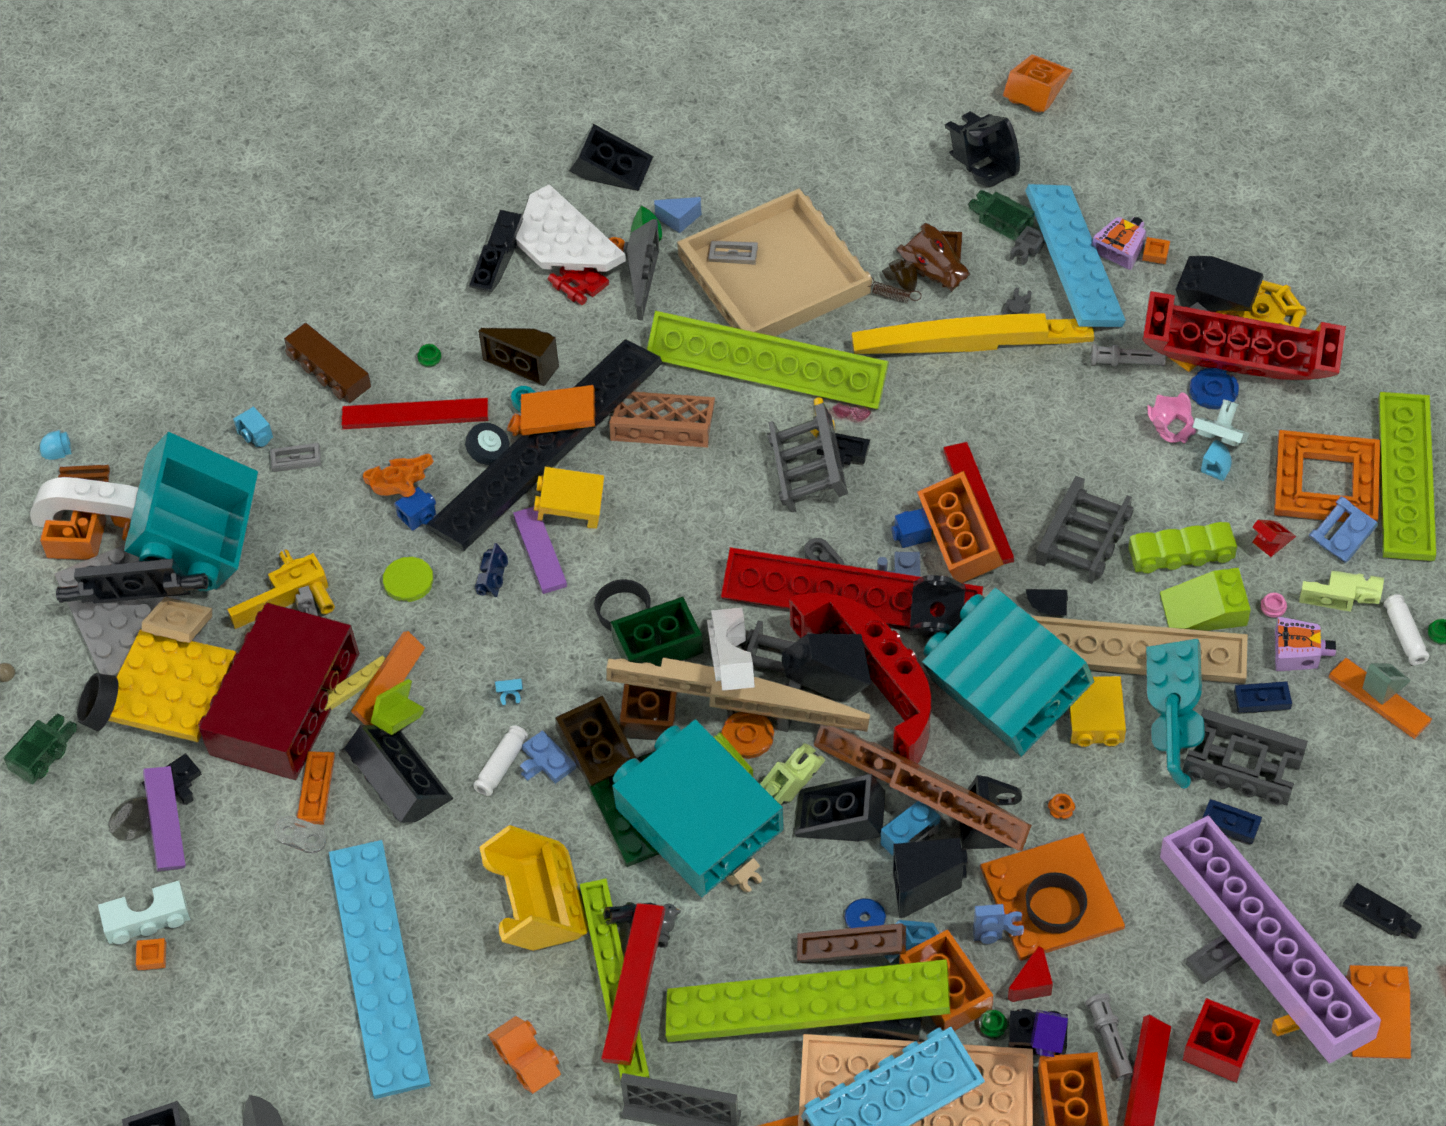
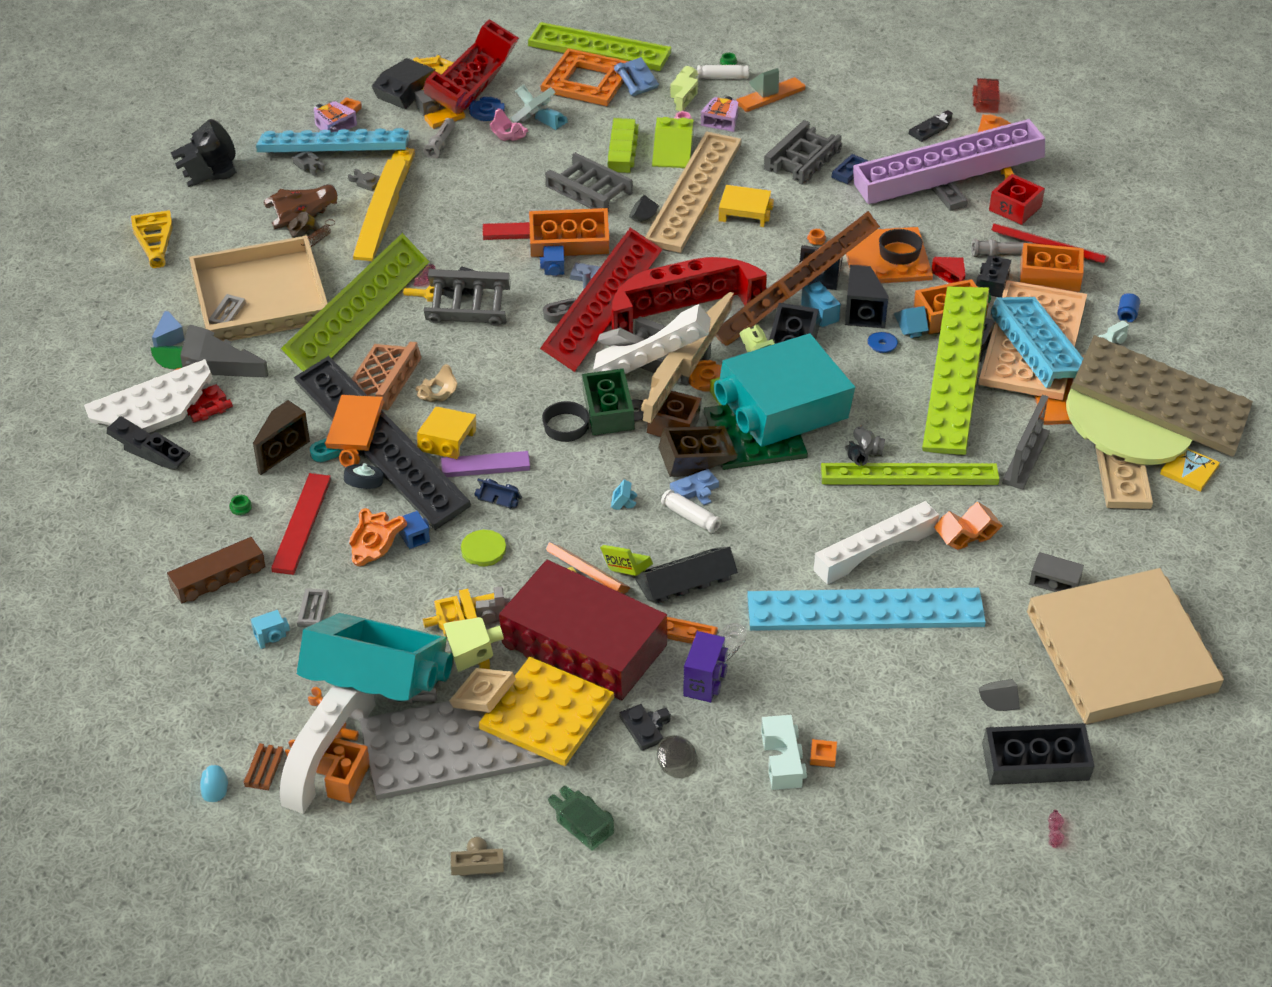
camera: 80 degrees left, 10 degrees down
black plate [56,558,209,604] -> none
black tyre [77,673,118,731] -> none
medium lavender tile [143,766,186,872] -> none
yellow windscreen [479,825,588,951] -> none
black slope [569,124,654,191] -> none
red tile [601,903,665,1066] -> none
black slope [781,634,871,702] -> none
reddish brown plate [797,923,906,963] -> none
black hose [909,575,966,636] -> none
teal brick [922,588,1094,757] -> none
clear green hinge [968,190,1035,241] -> none
medium blue plate [973,904,1024,944] -> none
orange slope [1003,54,1072,112] -> none
dark purple brick [1030,1009,1068,1057] -> none
teal plate [1146,638,1205,789] -> none
dark blue plate [1234,681,1292,713] -> none
red slope [1252,519,1296,557] -> none
none -> yellow plate [131,210,173,268]
none -> tan helmet [415,364,457,402]
none -> yellowish green torso [443,617,504,672]
none -> light grey tile [598,328,645,347]
none -> dark purple brick [683,631,728,703]
none -> white arch [814,501,939,585]

